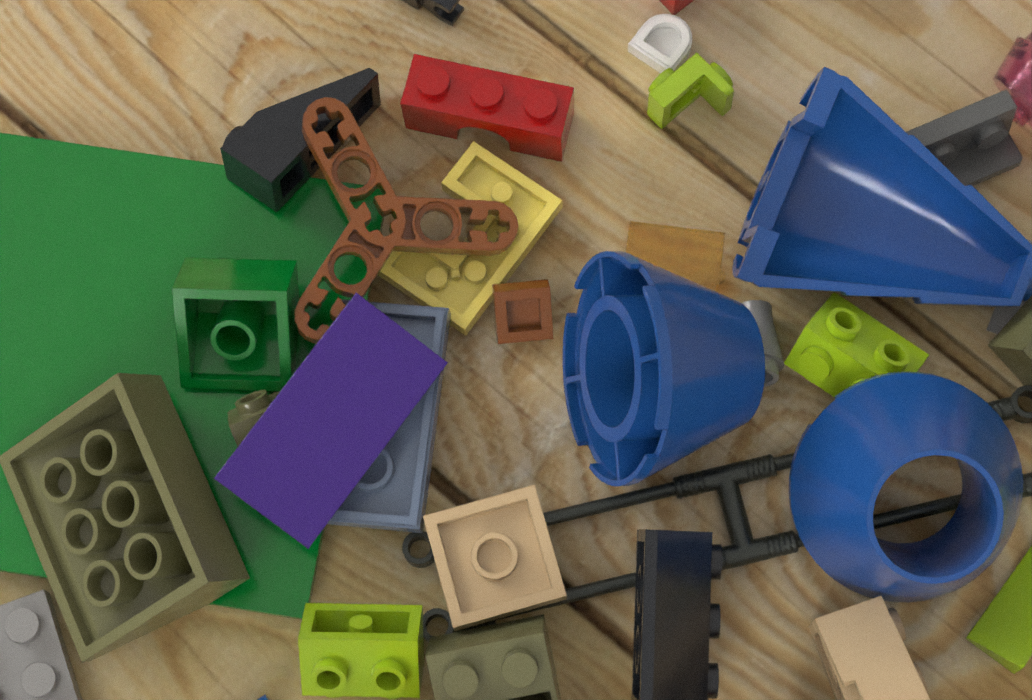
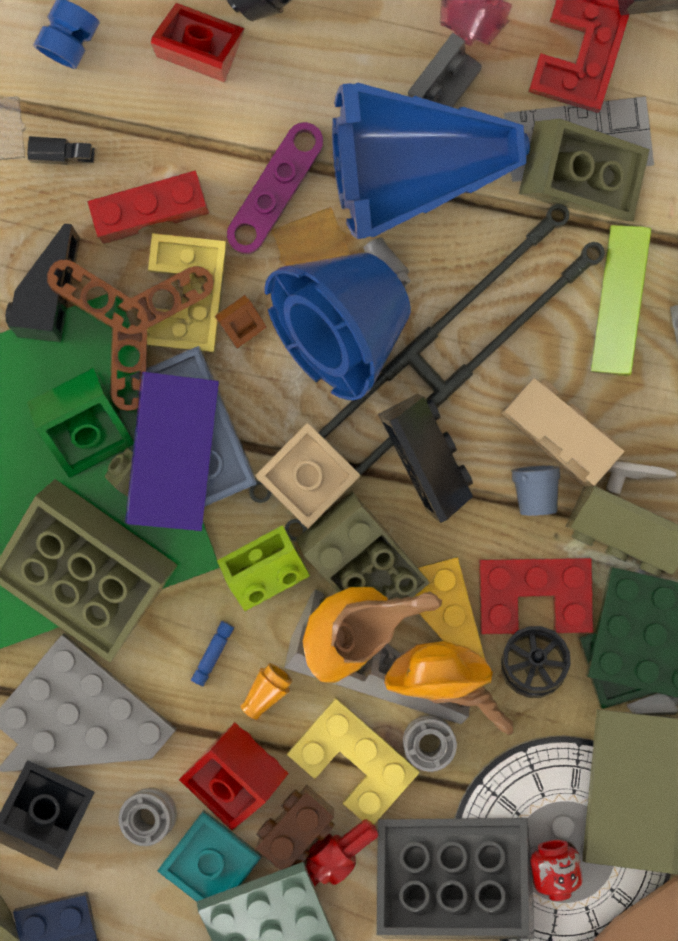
camera: 35 degrees left, 15 degrees up
white tile [628,14,692,73] -> none
lime bracket [647,52,734,129] -> none
lime brick [784,292,929,397] -> none
blue cone [788,372,1023,603] -> none
none -> magenta plate [227,122,323,254]

